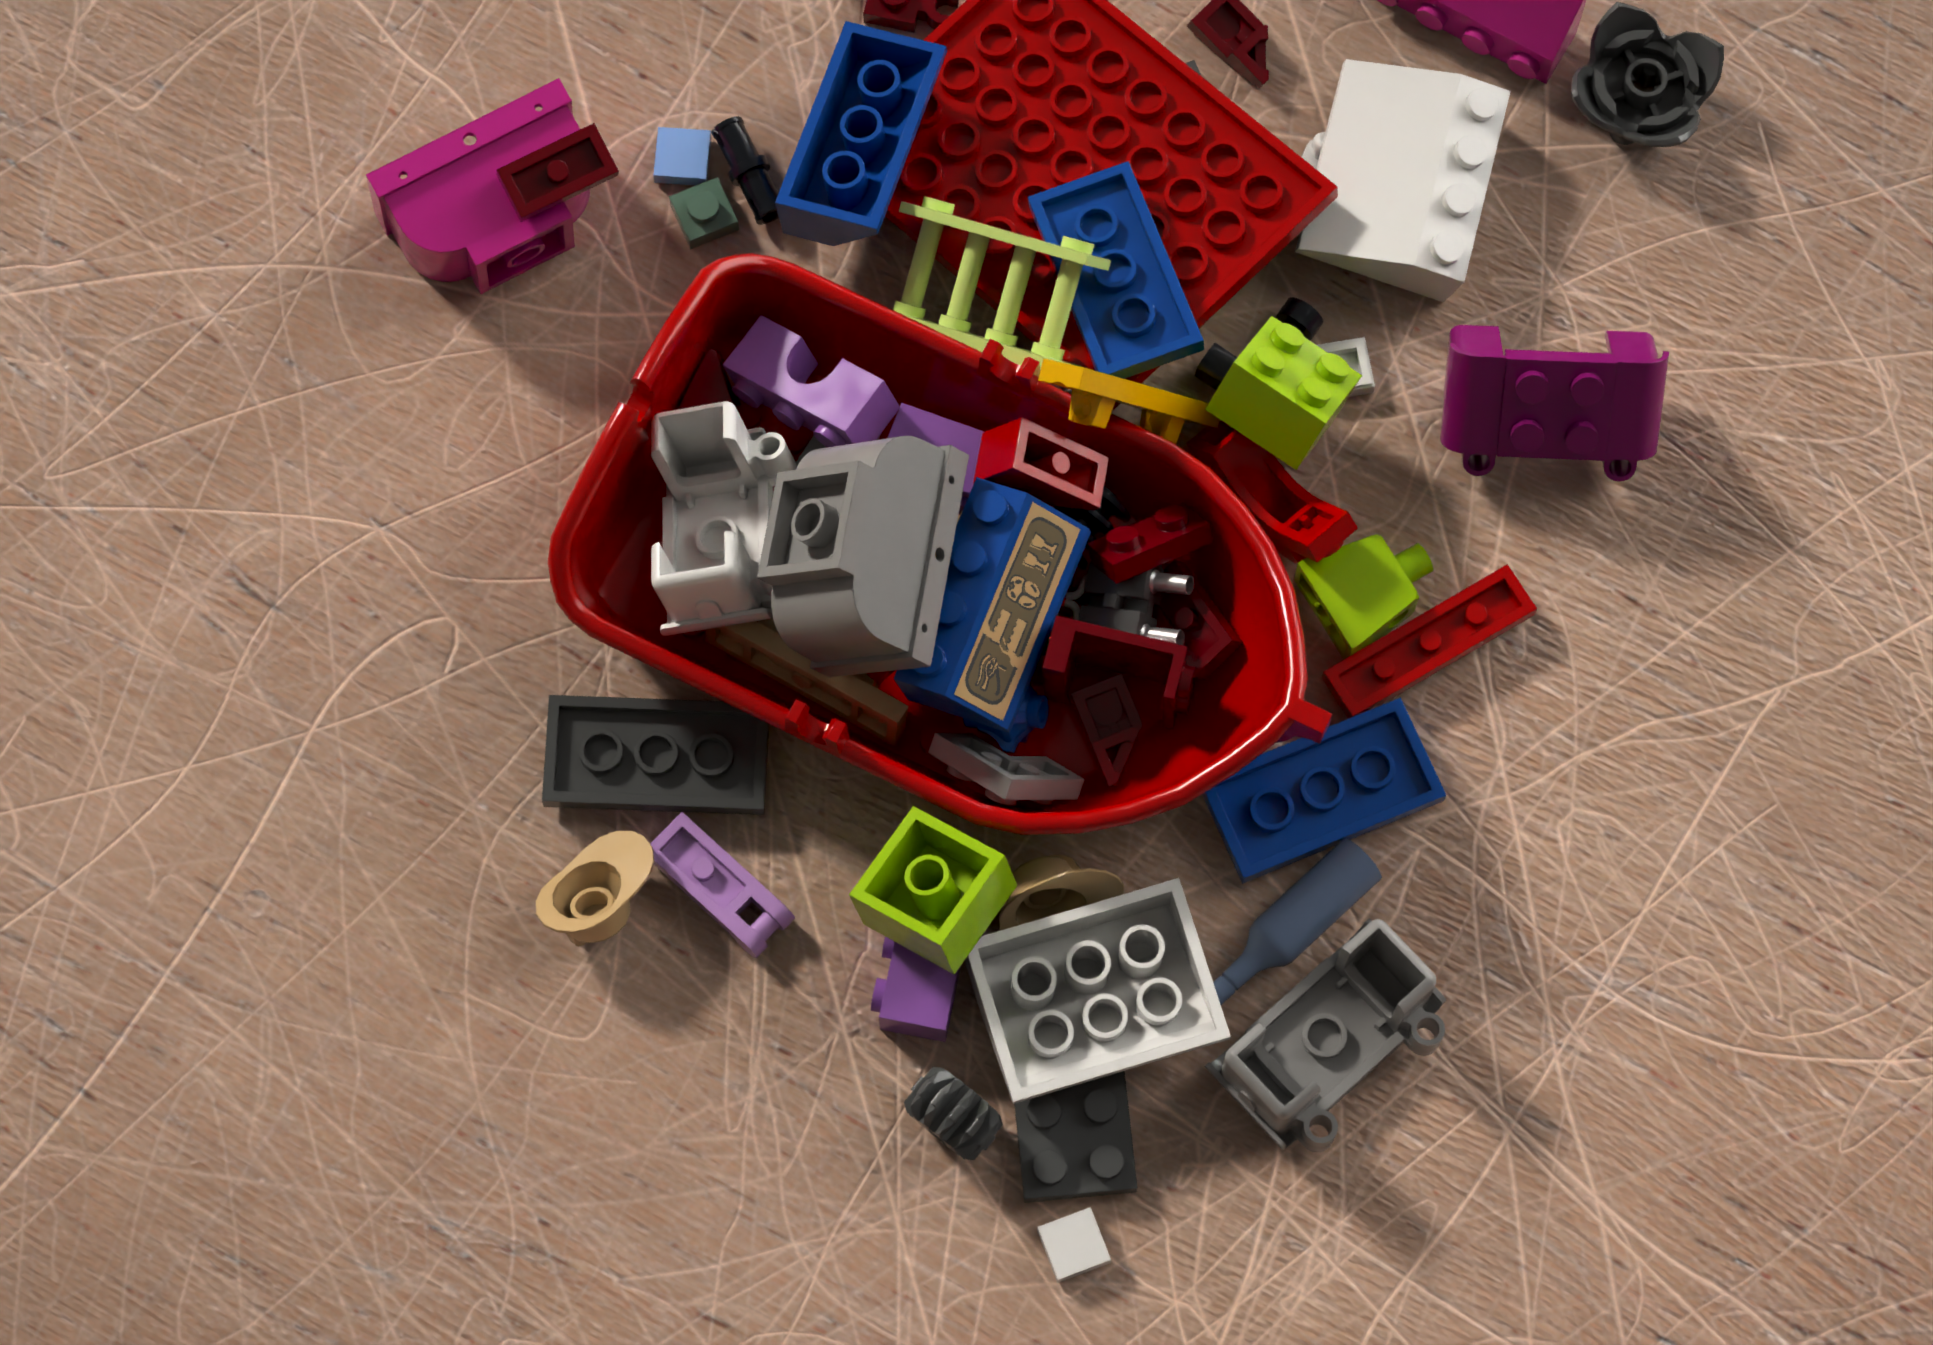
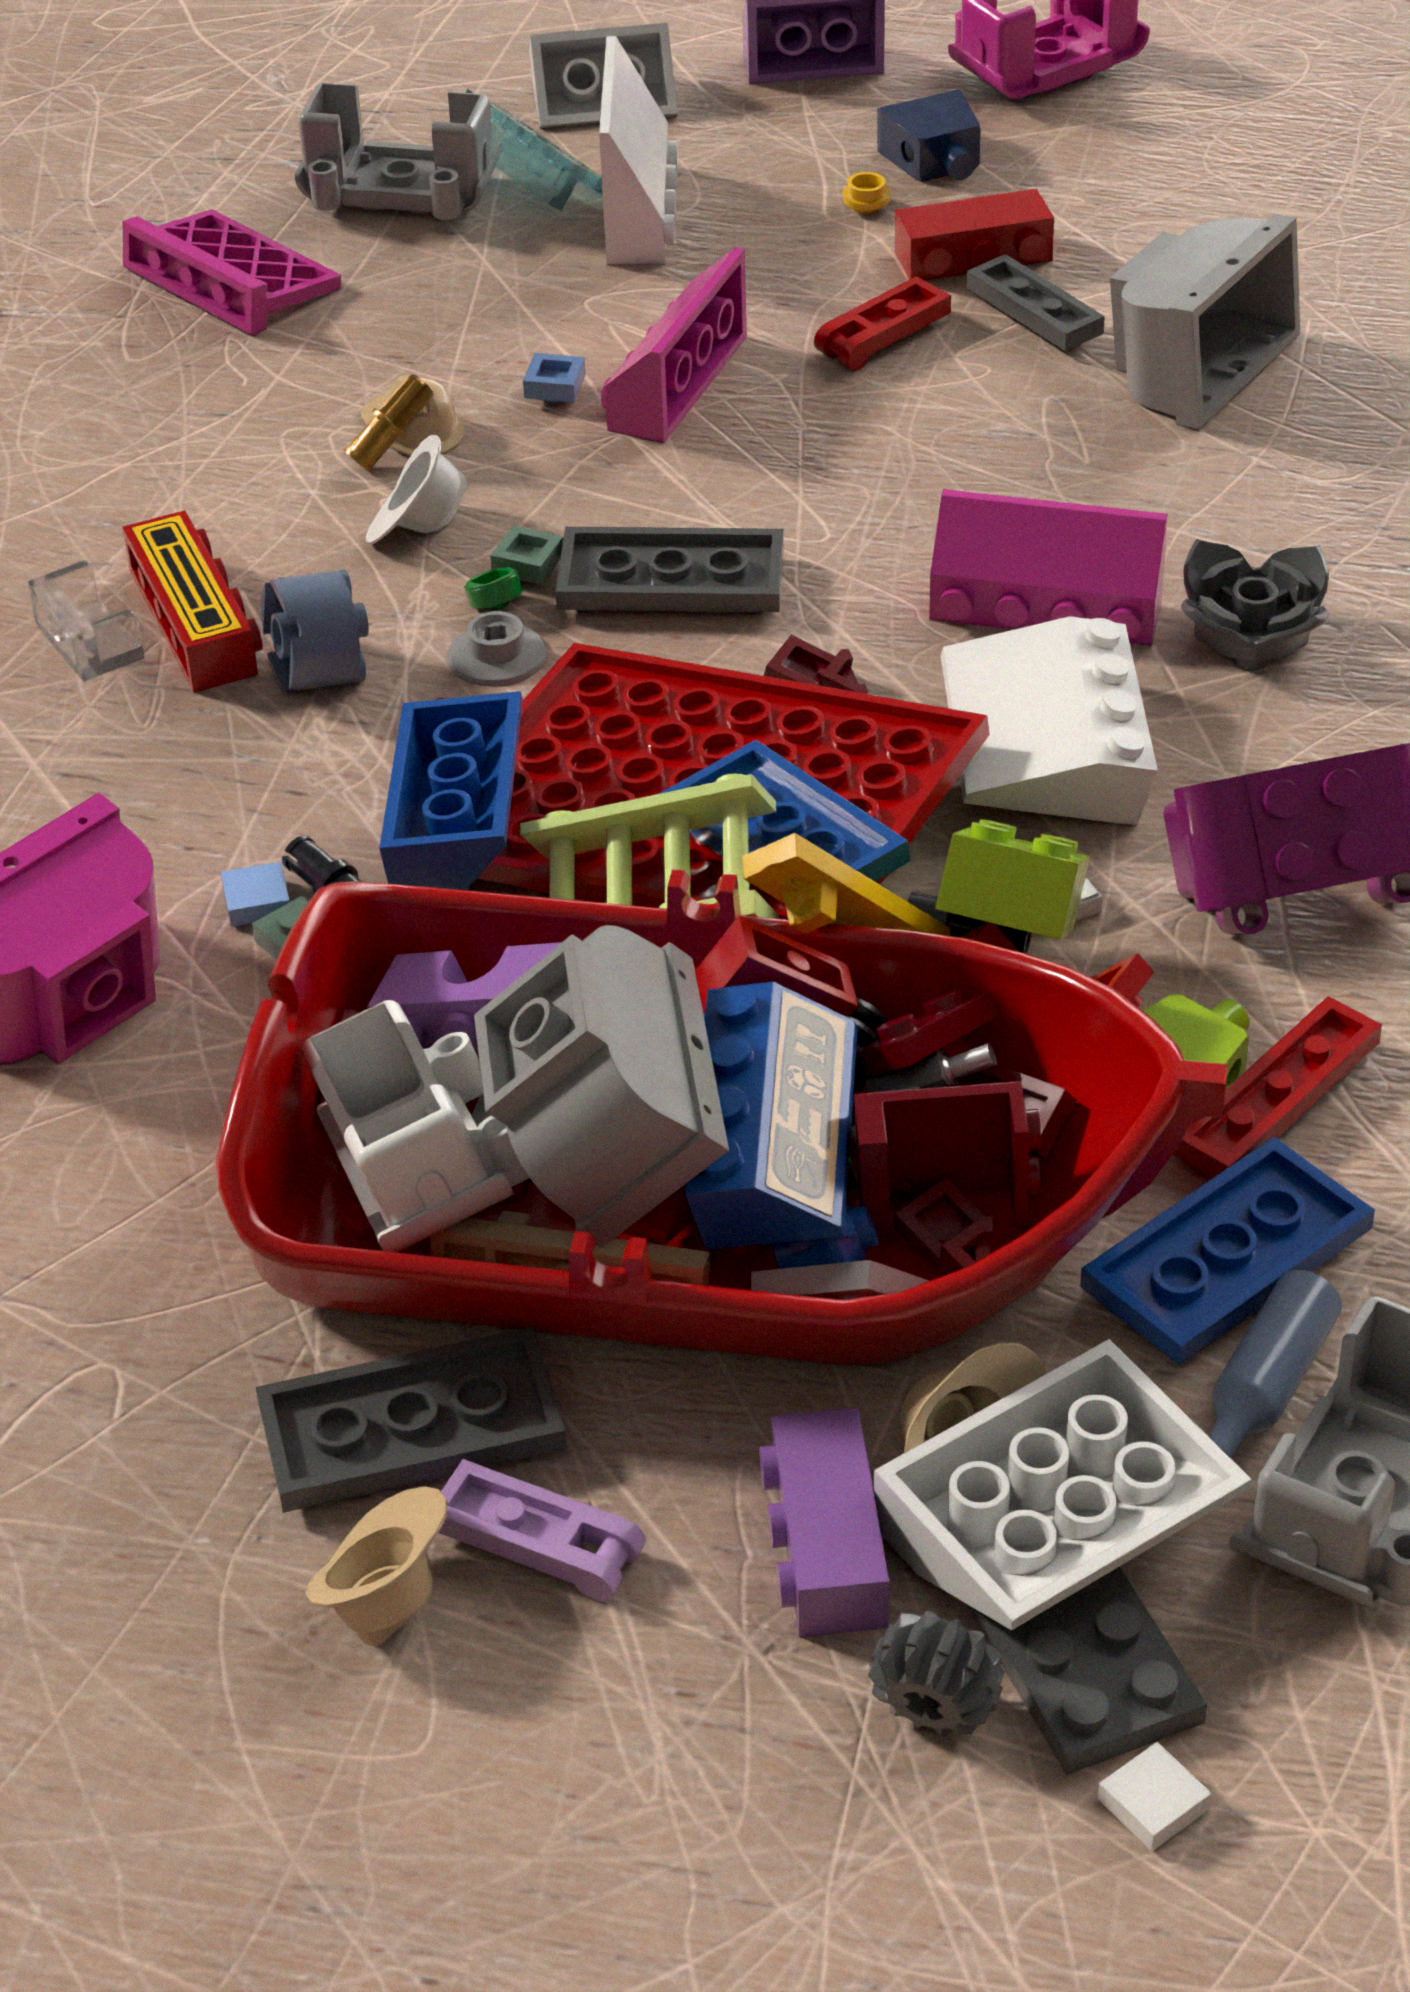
camera: 15 degrees left, 30 degrees down
dark red plate [496,123,619,222] -> none
lime brick [849,806,1017,974] -> none

